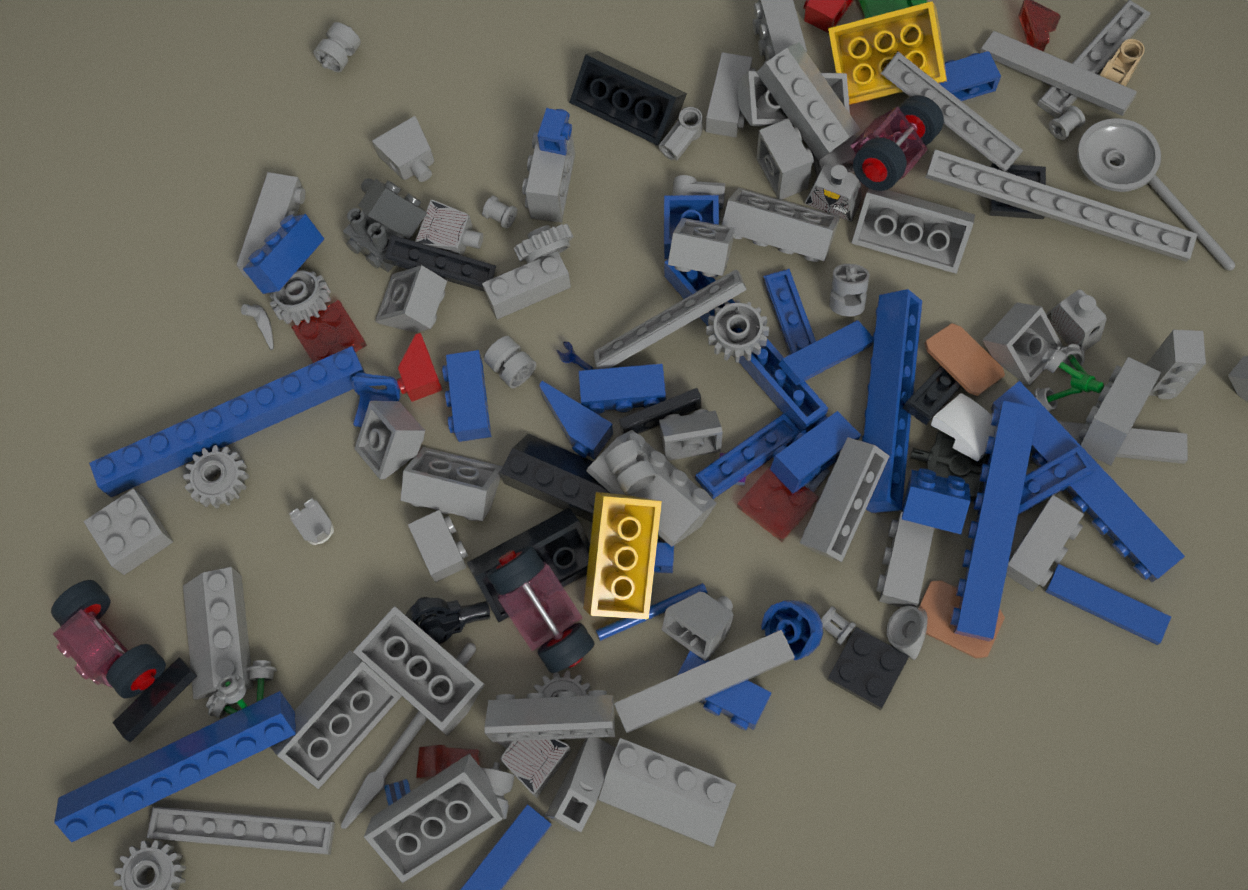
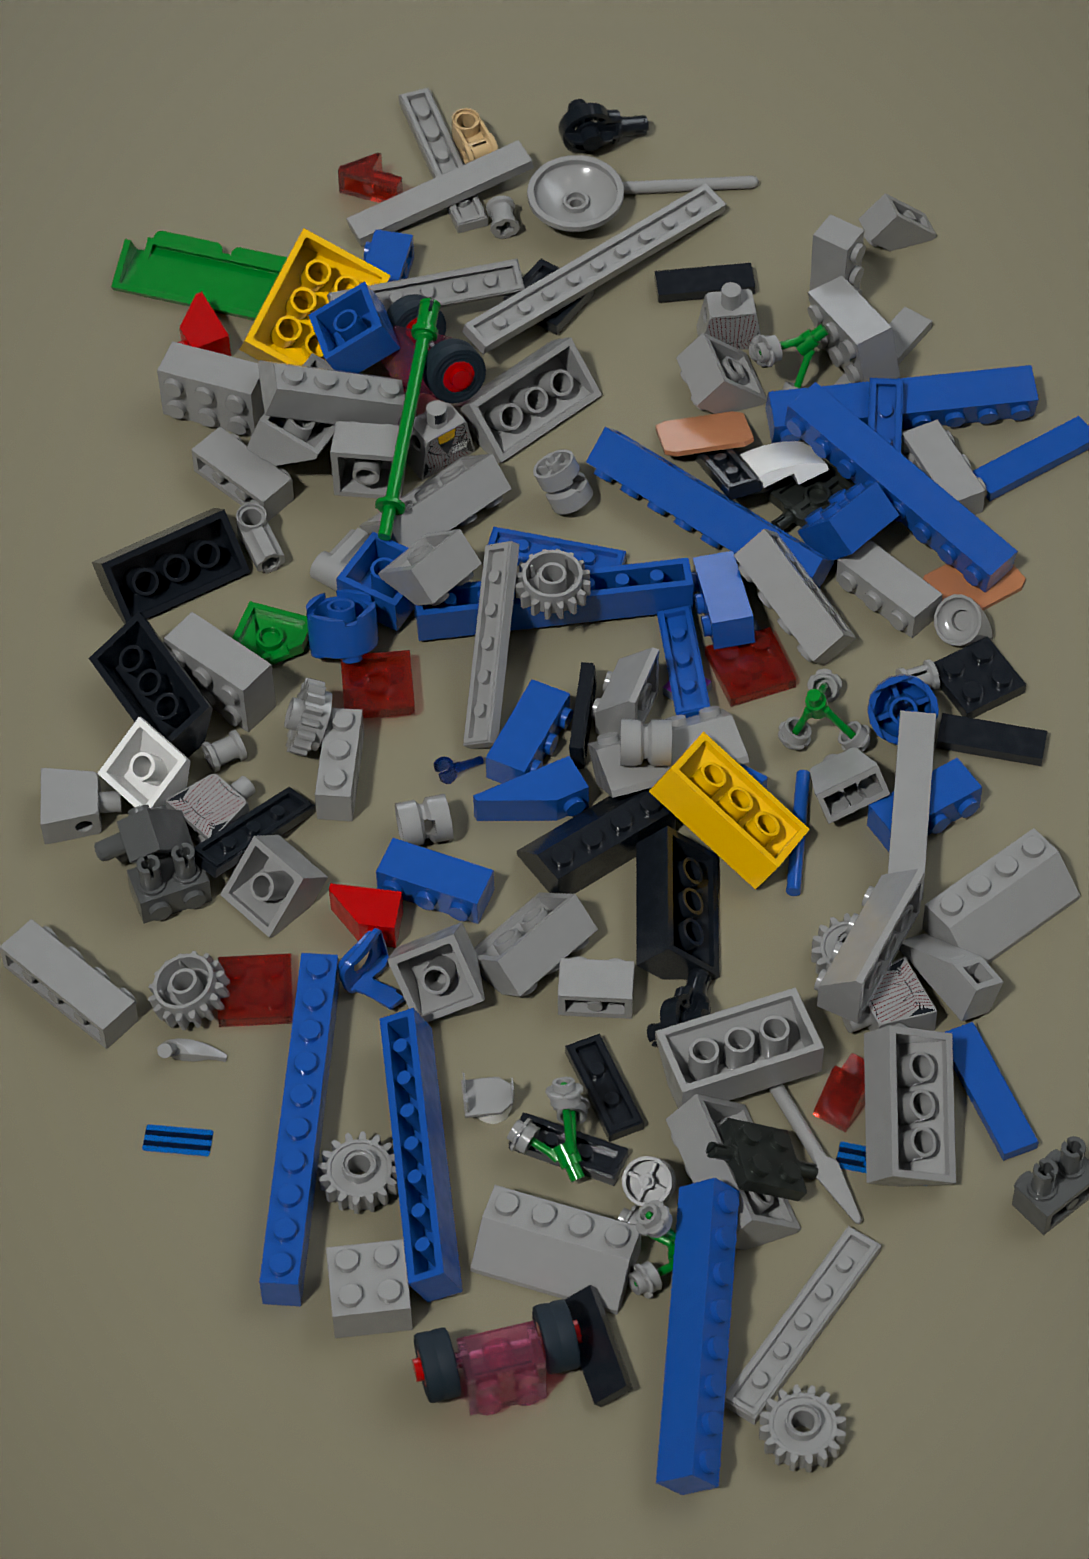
camera: 65 degrees left, 15 degrees down
blue brick [243,214,324,294] -> none
brick [487,545,595,673] -> none
blue brick [537,108,572,156] -> none
blue tile [779,320,874,386] -> none
none -> black slope [88,612,213,758]
none -> white slope [97,717,190,809]
none -> clear blue sticker [142,1124,213,1156]
none -> green plate [232,601,309,665]
none -> blue brick [306,589,379,664]
none -> blue brick [309,281,401,373]
none -> clear red plate [341,650,415,719]
none -> green bar [375,298,441,541]
none -> blue brick [380,1008,463,1302]
none -> plant [507,1077,590,1183]
none -> black tile [509,1112,628,1186]
none -> black pin [558,99,649,153]
none -> black tile [565,1033,644,1142]
none -> light grey wheel [622,1156,676,1206]
none -> black tile [654,263,755,303]
none -> pearl dark grey plate [706,1118,818,1201]
none -> light grey plant [778,669,871,752]
none -> black tile [936,713,1047,766]

